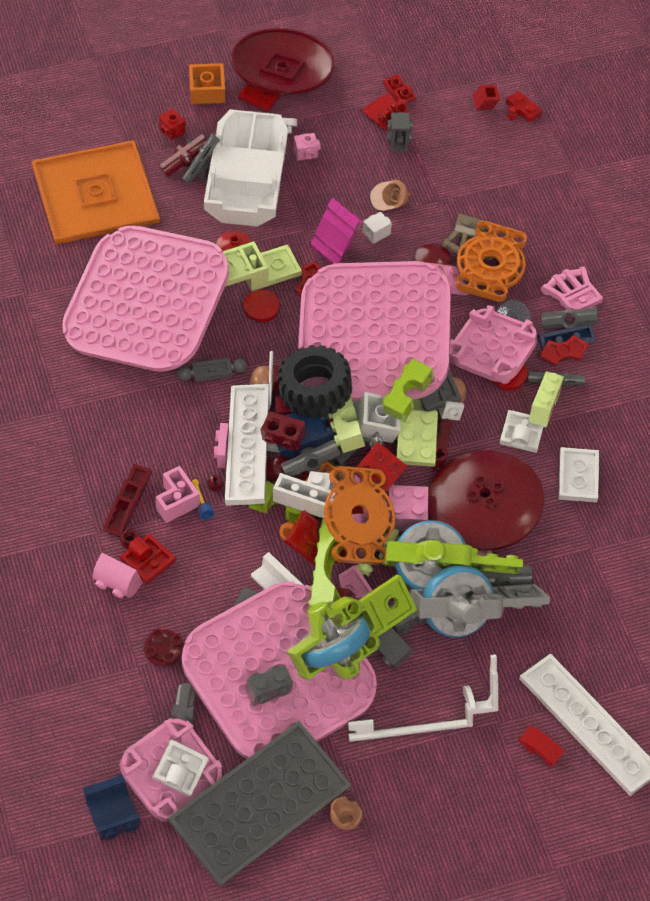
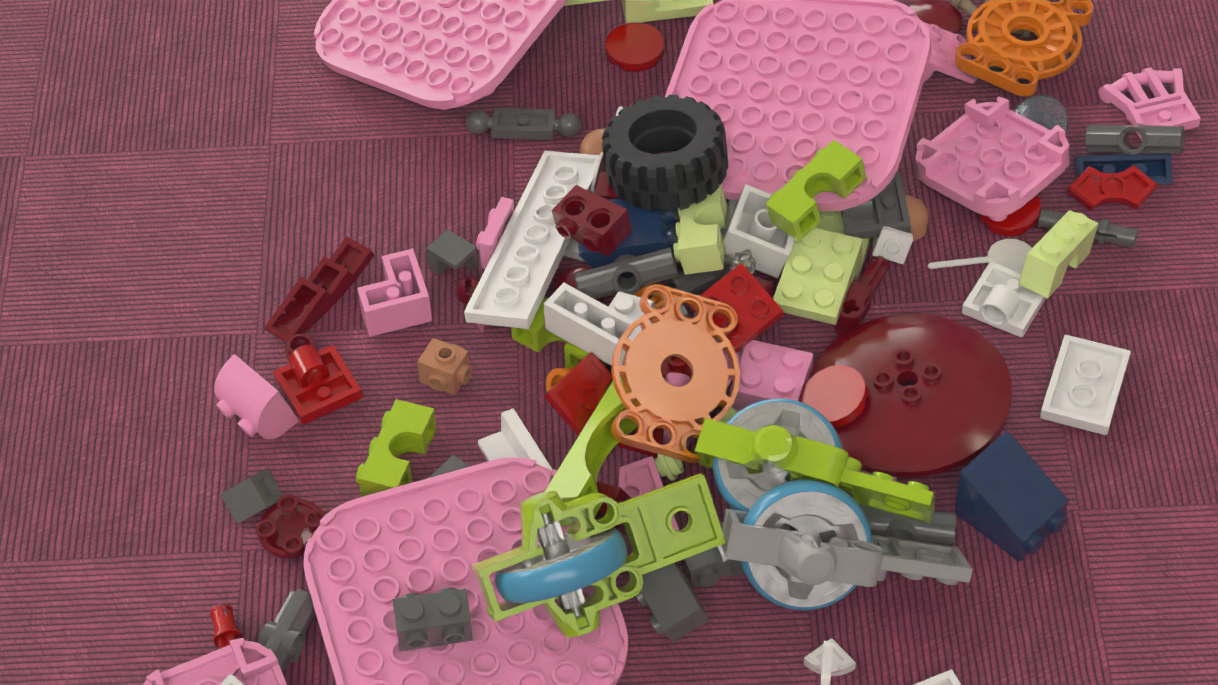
camera: 20 degrees right, 5 degrees down
blue hinge [192,479,215,520] -> none
none -> red axle [210,604,242,649]
none -> dark grey panel [220,468,283,523]
none -> lime arch [356,399,437,497]
none -> nougat brick [417,338,472,395]
none -> dark grey panel [426,229,479,275]
none -> tile [801,365,869,428]
none -> white tile [804,638,856,676]
none -> white piece [928,239,1032,273]
none -> dark blue slope [954,432,1069,562]

